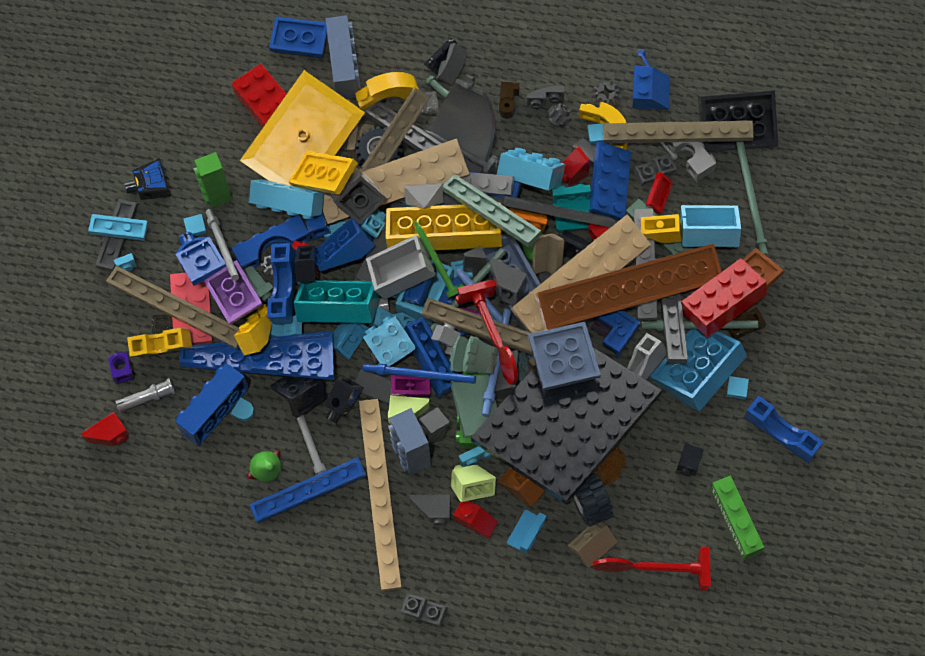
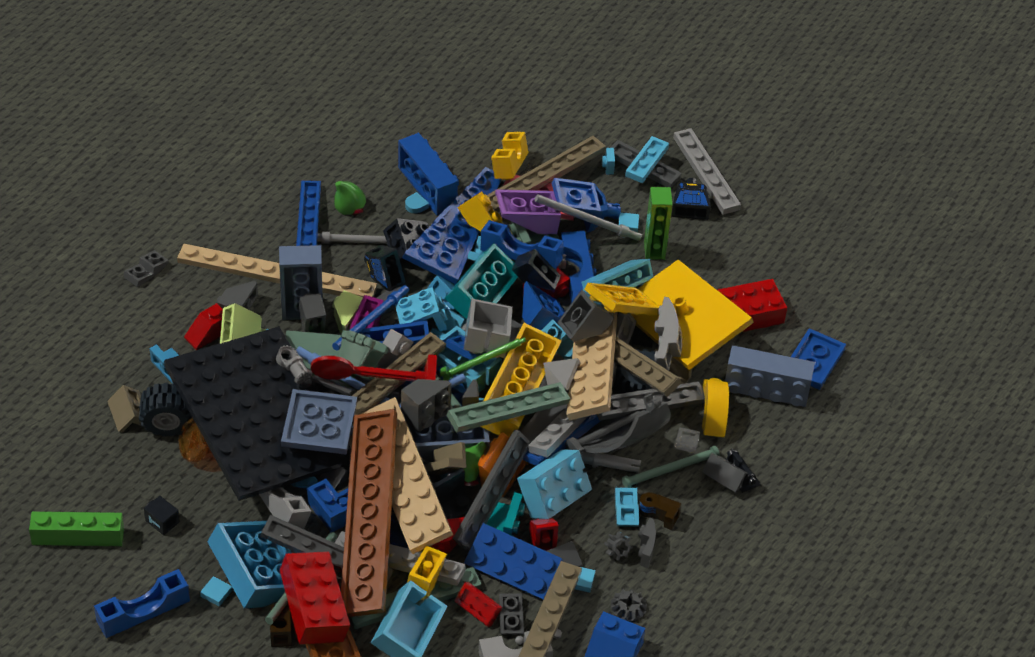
camera: 105 degrees right, 20 degrees down
red slope [81,412,130,446] -> none
dark purple brick [108,352,134,384] -> none
light grey pin [115,378,176,412] -> none
yellow arch [579,102,628,150] -> none
red piece [592,547,711,591] -> none
none -> light grey connector [276,345,313,384]
none -> medium azure slope [615,488,639,527]
none -> light grey slope [655,297,682,371]
none -> light grey plate [673,128,741,215]

